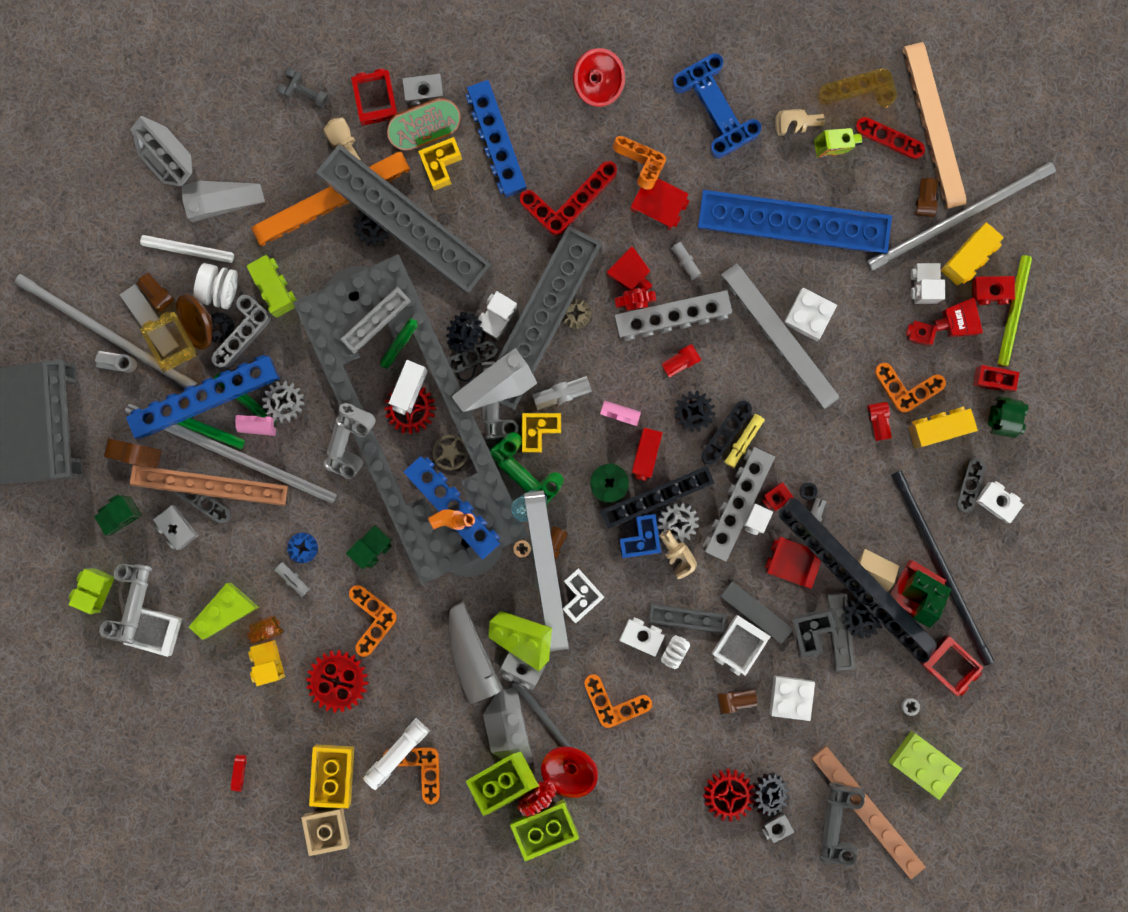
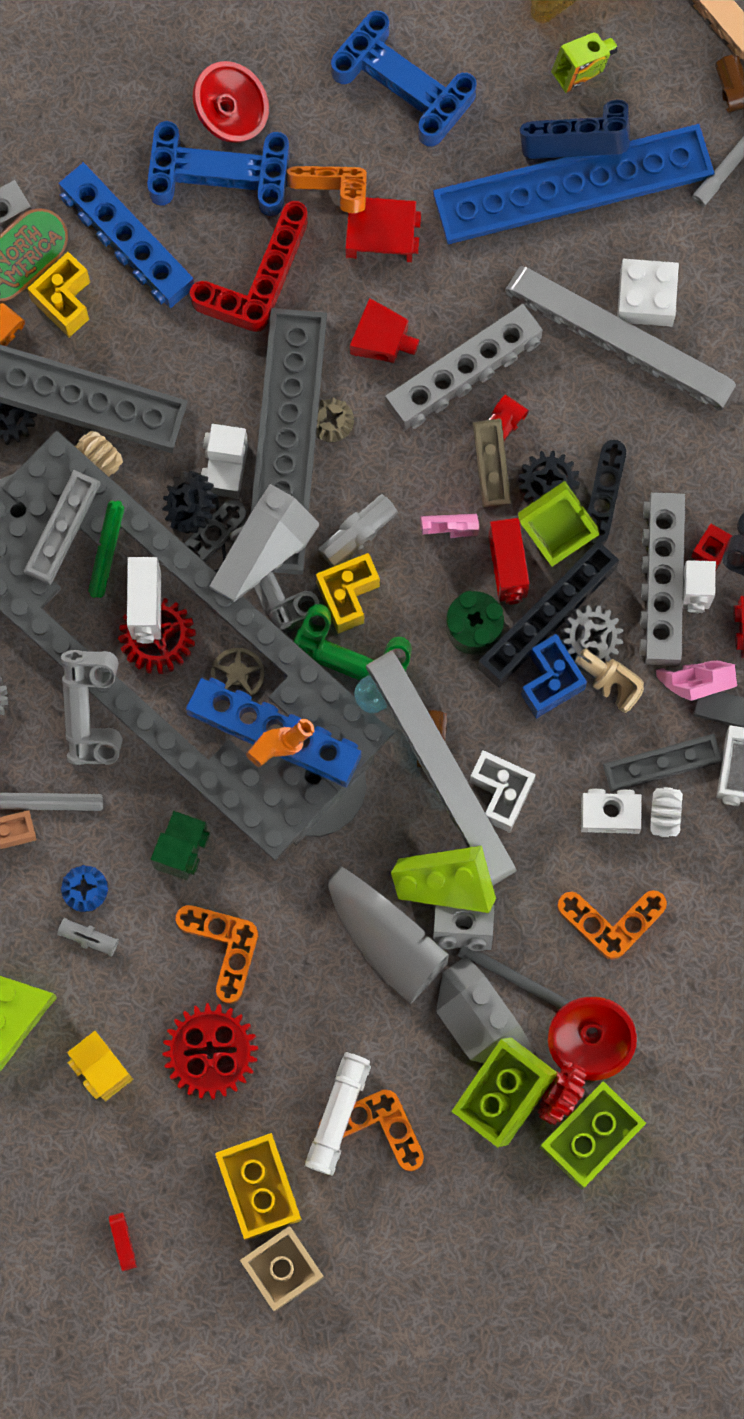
camera: 25 degrees left, 10 degrees down
clear orange hips [247,615,284,643] -> none
light nougat bush [514,540,531,557] -> none
red gear [614,288,657,311] -> none
light grey pin [671,242,702,280] -> none
light yellow pin [724,414,765,468] -> none
tan piece [775,109,825,136] -> none
red beam [855,117,925,159] -> none
none -> tan gear [75,431,123,477]
none -> blue beam [147,121,290,216]
none -> dark tan tile [472,419,511,507]
none -> lime piece [518,481,599,566]
none -> dark blue beam [519,99,630,159]
none -> bright pink slope [656,660,737,701]

